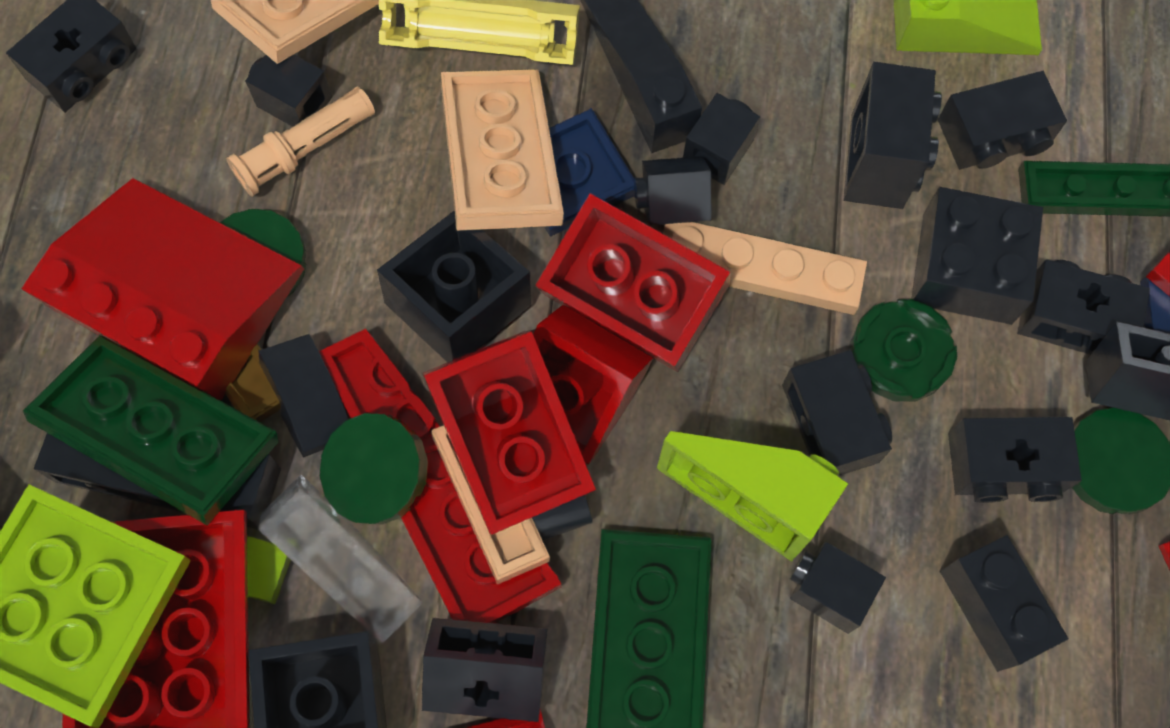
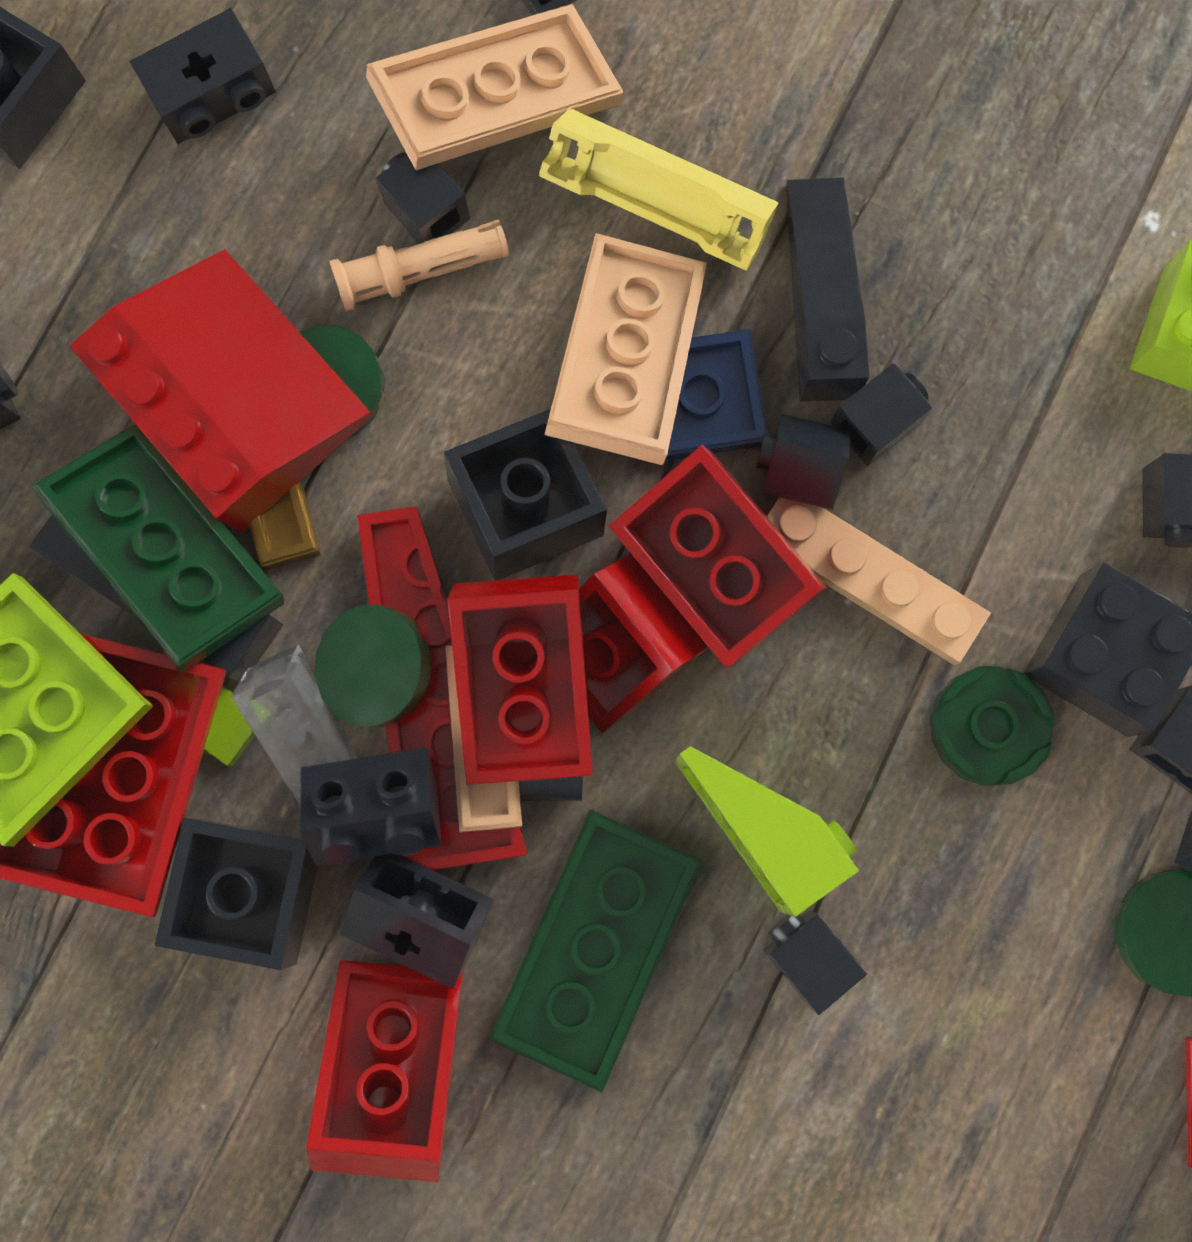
camera: 25 degrees right, 10 degrees up
black slope [258,334,348,458] -> none
black brick [782,350,892,476] -> none
black brick [843,61,942,209] -> none
black brick [940,535,1069,672] -> none
black brick [948,417,1082,503] -> none
none -> black brick [300,748,442,866]

